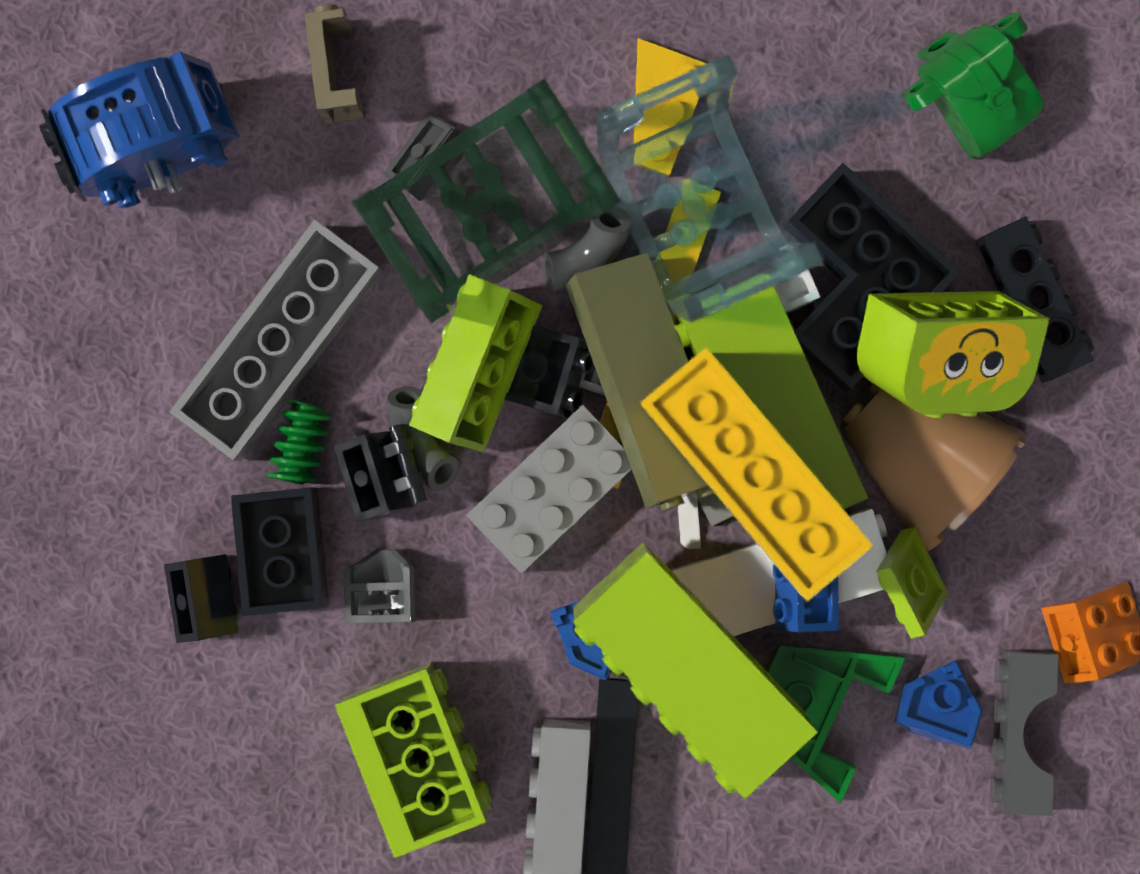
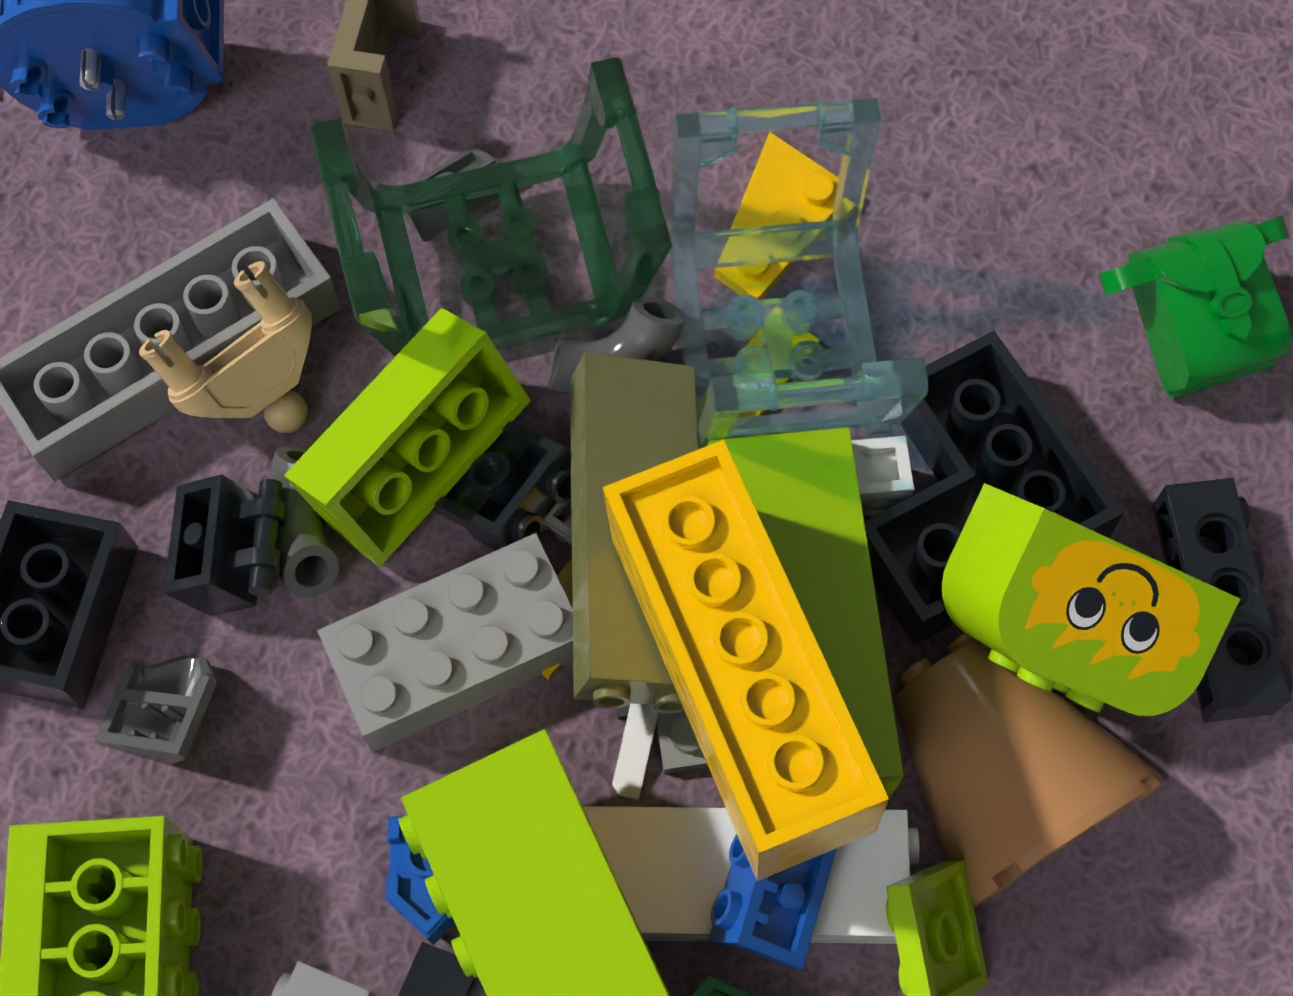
camera: 15 degrees right, 20 degrees down
green piece [266,399,333,485] -> none
none -> tan connector [139,261,312,433]

